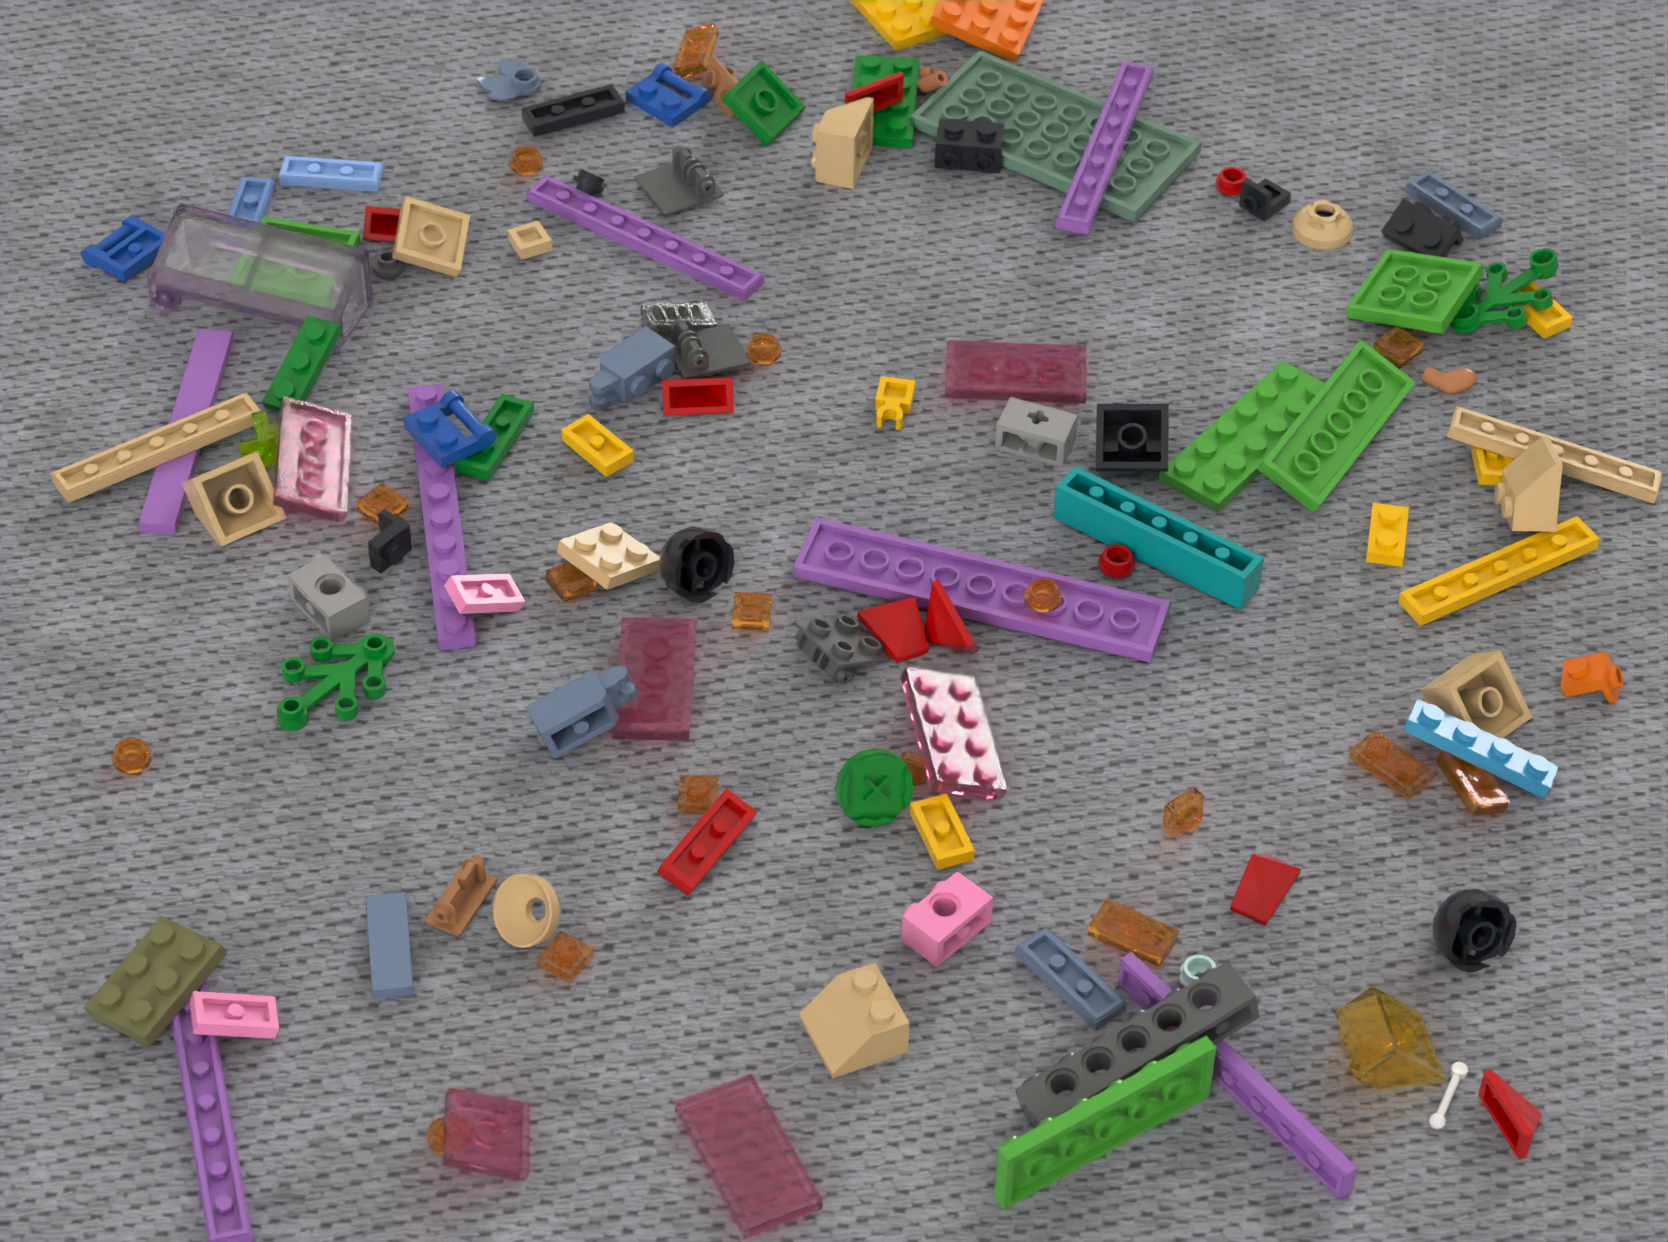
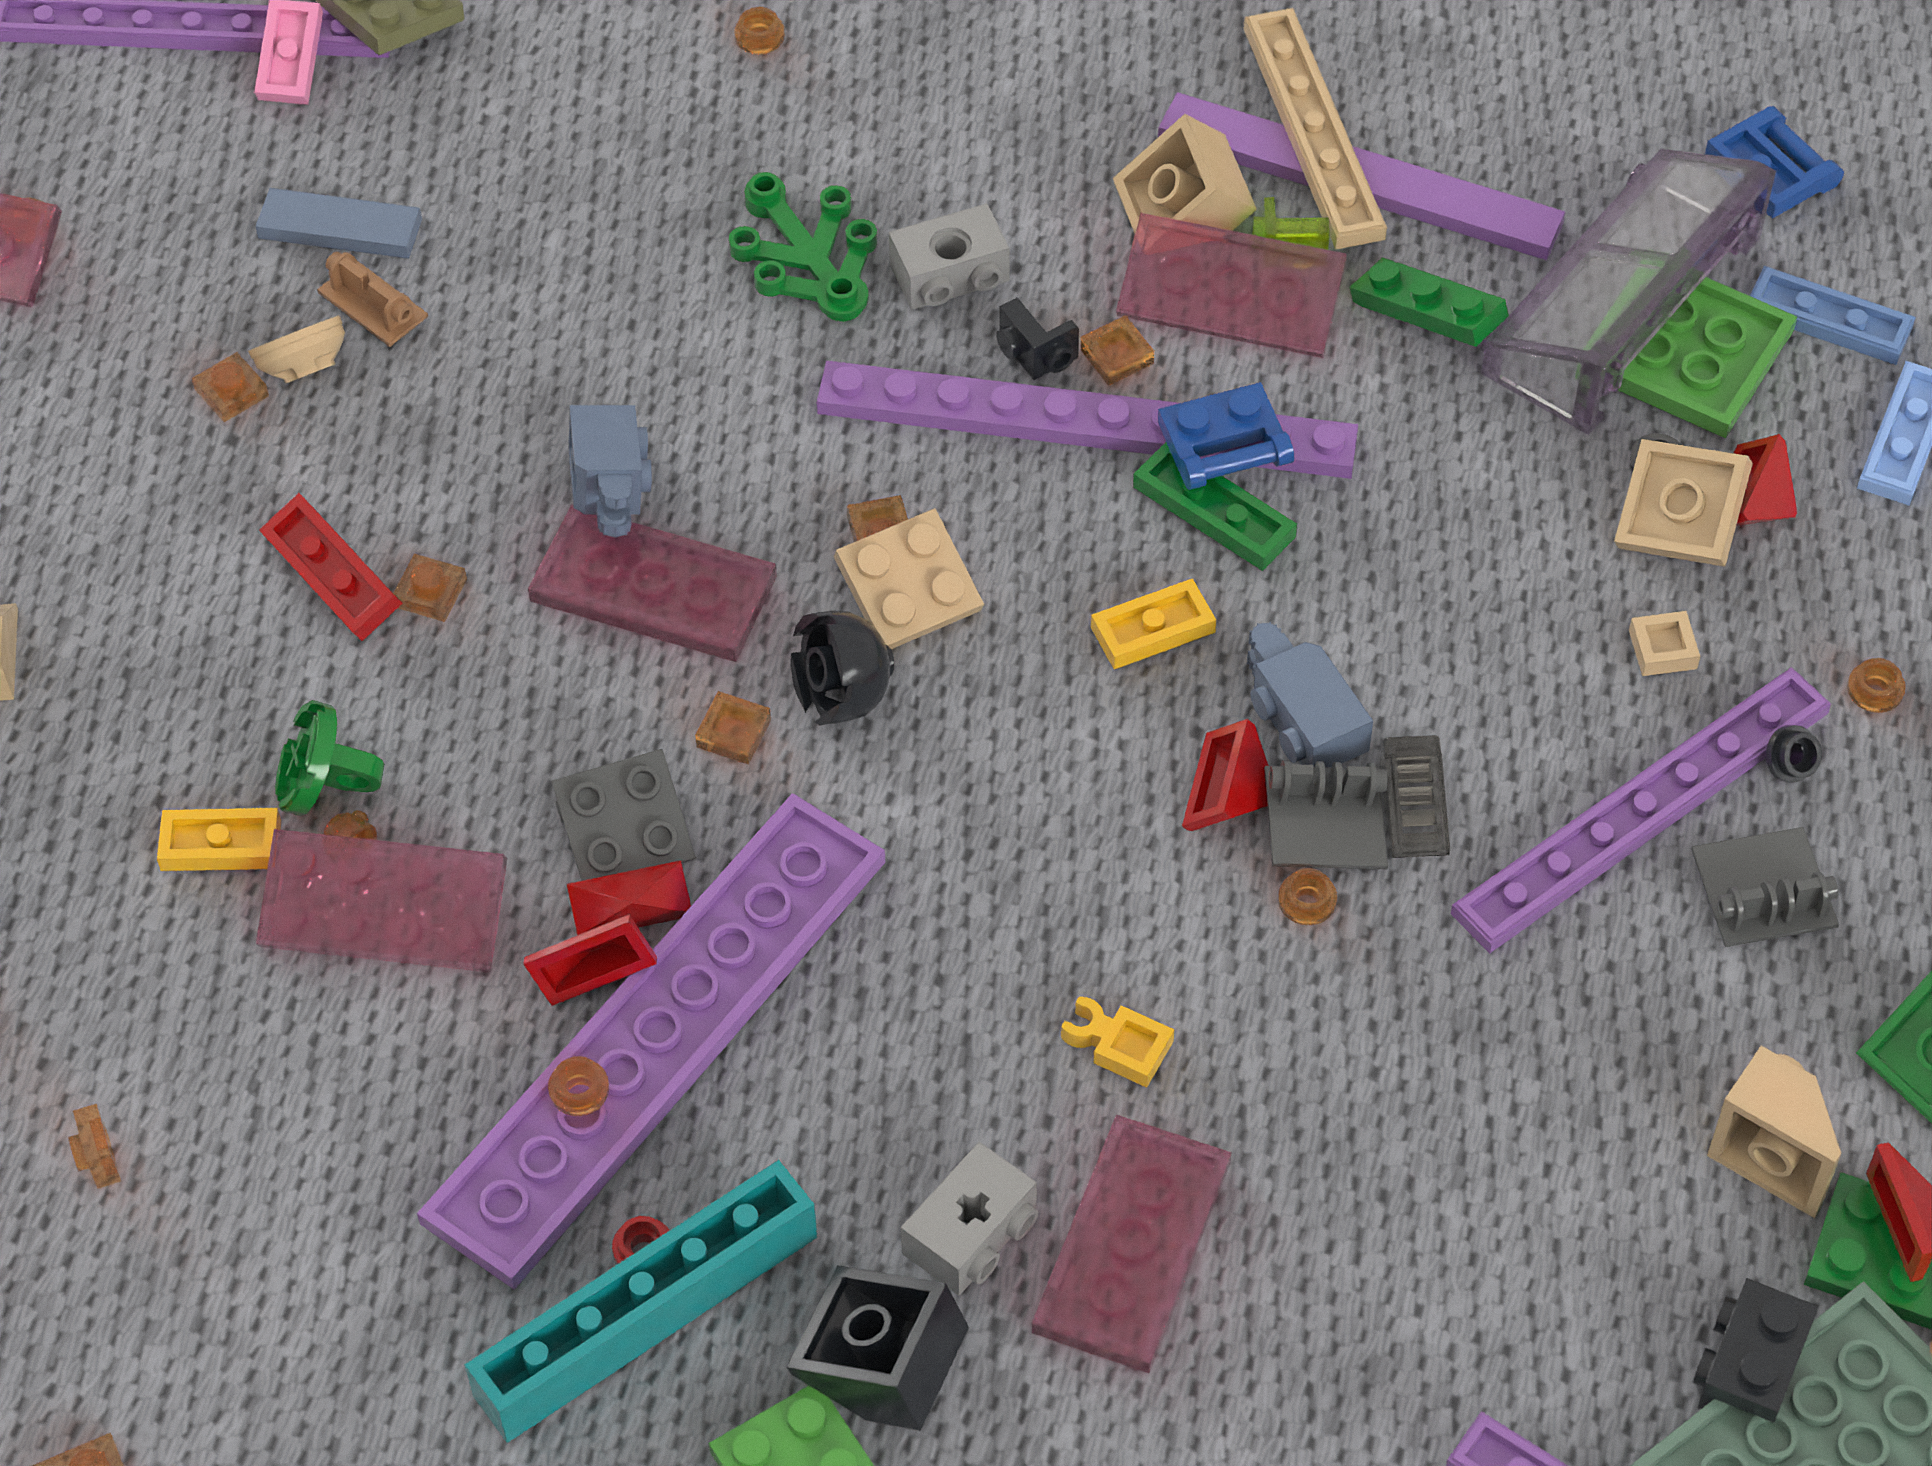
camera: 110 degrees right, 10 degrees up
bright pink plate [444,574,525,614] -> none
bright pink brick [901,871,993,967] -> none

